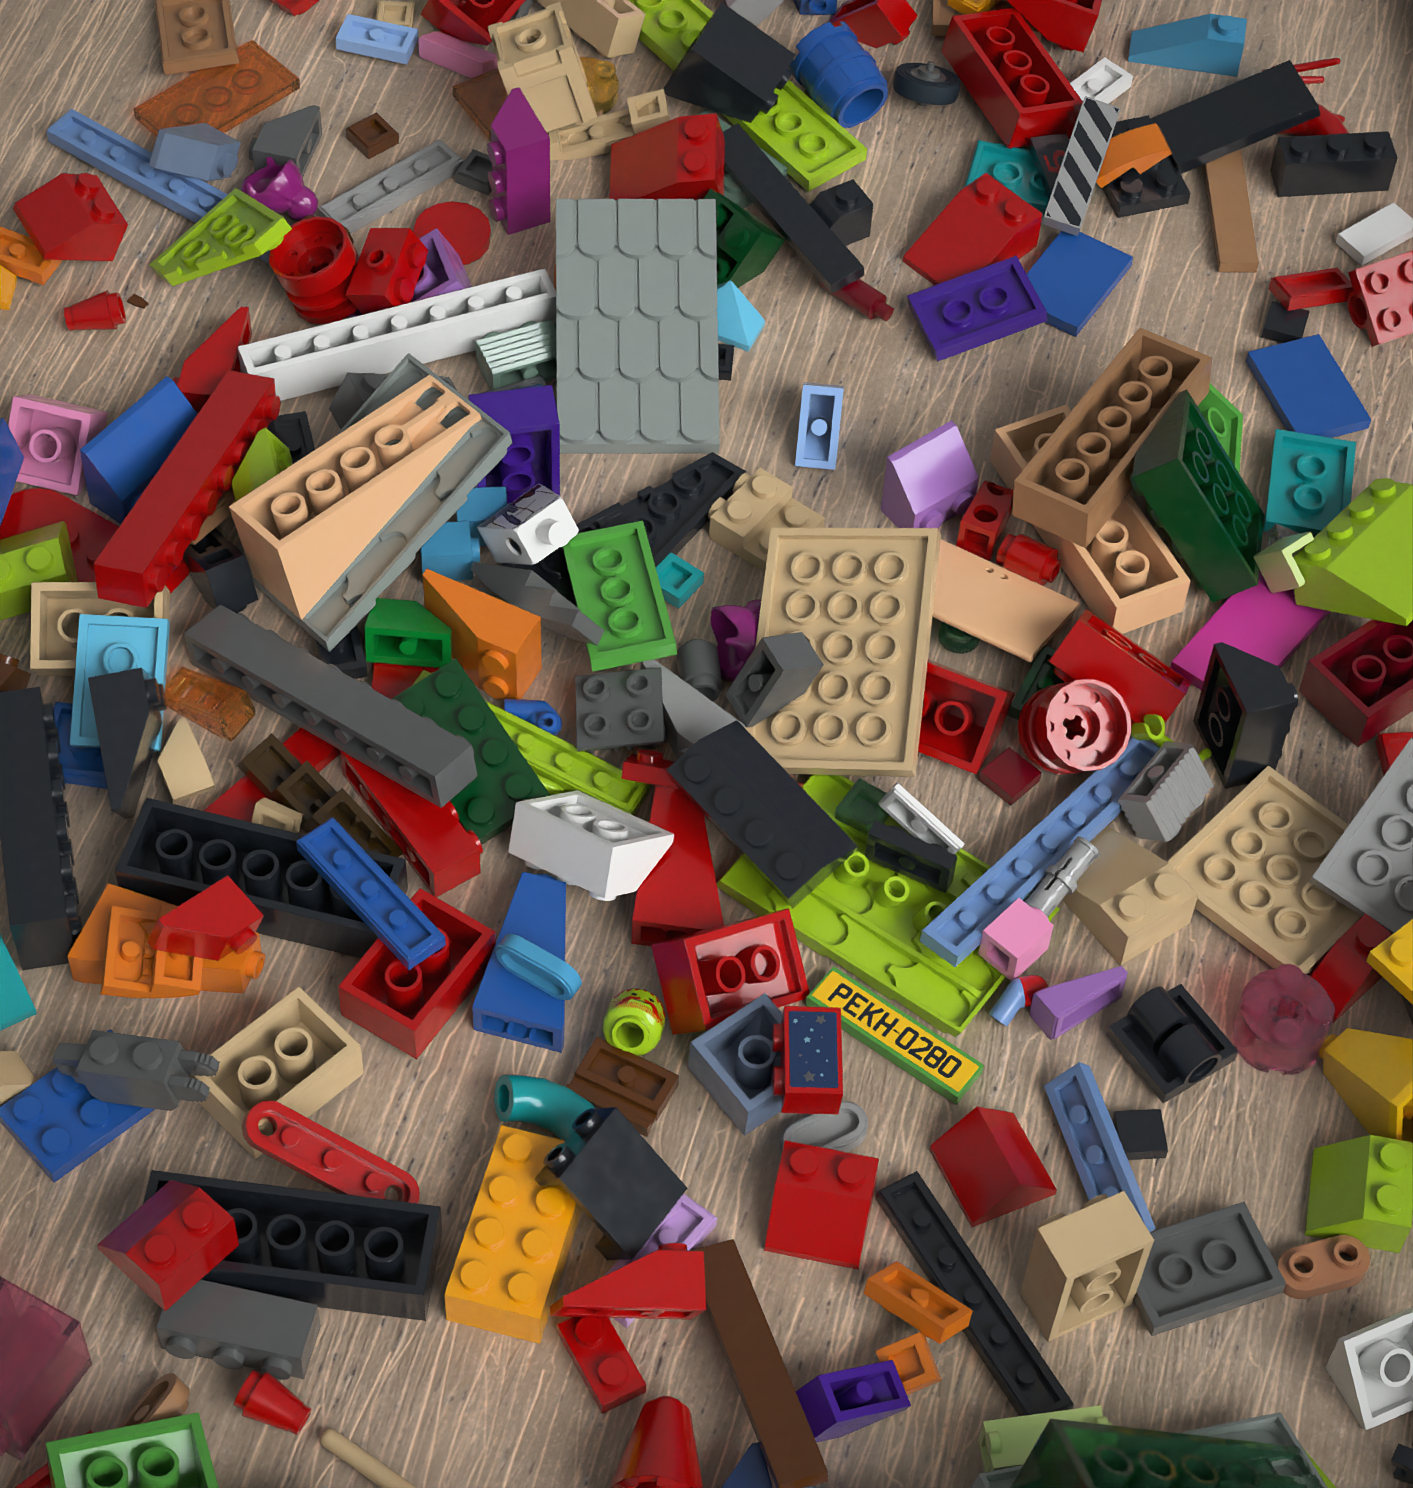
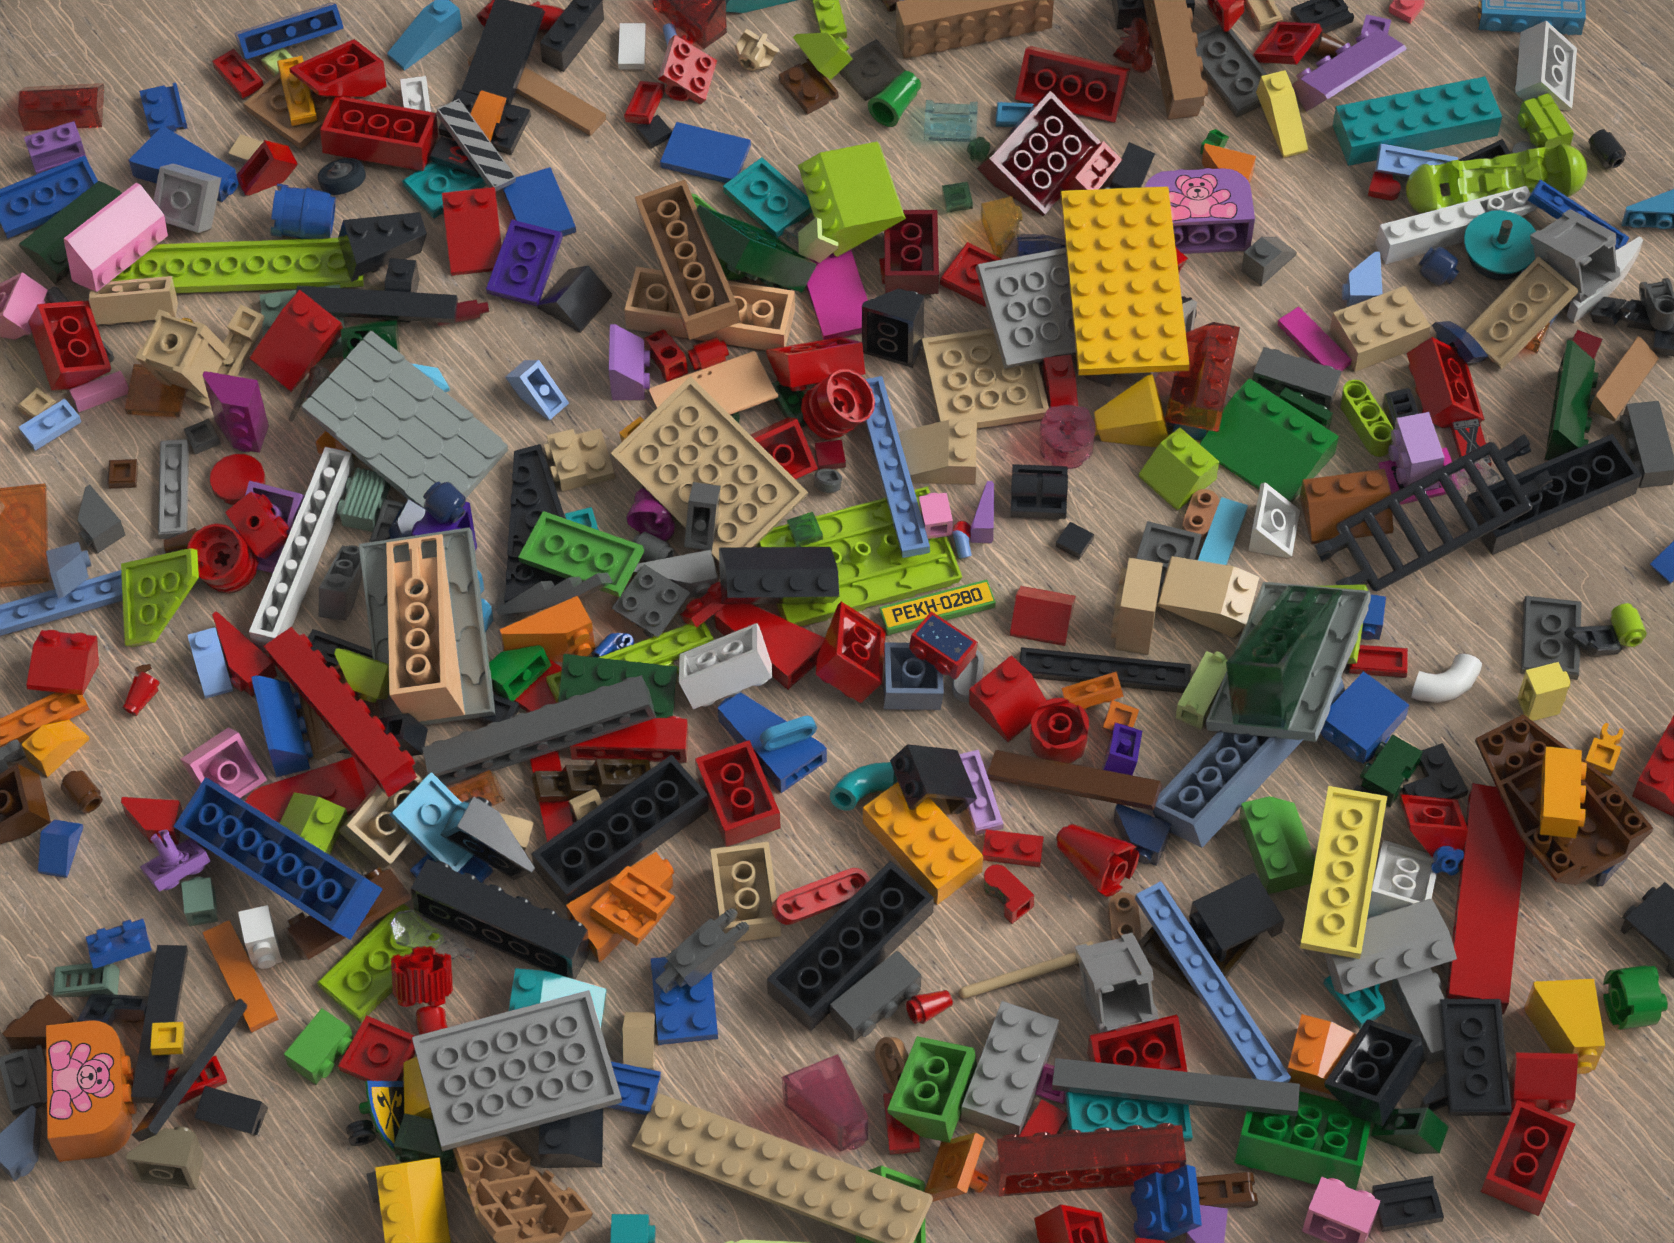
camera: 50 degrees left, 5 degrees up
red slope [97,1180,239,1311] -> none
red slope [147,875,264,961] -> none
magenta piece [240,157,318,221] -> none
blue tile [296,817,446,970] -> none
white torso [477,484,579,565] -> none
red slope [550,1243,706,1320] -> none
reddish brown plate [566,1037,679,1137] -> none
lime head [602,988,666,1056] -> none
black slope [663,2,795,123] -> none
black plate [865,821,957,894] -> none
white slope [878,782,965,854] -> none
light grey pin [1024,836,1100,918] -> none
medium blue plate [1044,1062,1156,1232] -> none
light grey brick [1117,741,1214,842] -> none
lime piece [1131,714,1211,762] -> none
none -> light blue slope [188,627,233,699]
none -> black wedge [338,212,427,282]
none -> dark blue head [423,481,466,524]
none -> black slope [537,265,612,333]
none -> dark grey tile [814,469,842,493]
none -> red leg [984,864,1034,924]
none -> red brick [1030,698,1089,763]
none -> tan slope [1157,556,1259,638]
none -> medium azure tile [1198,497,1248,565]

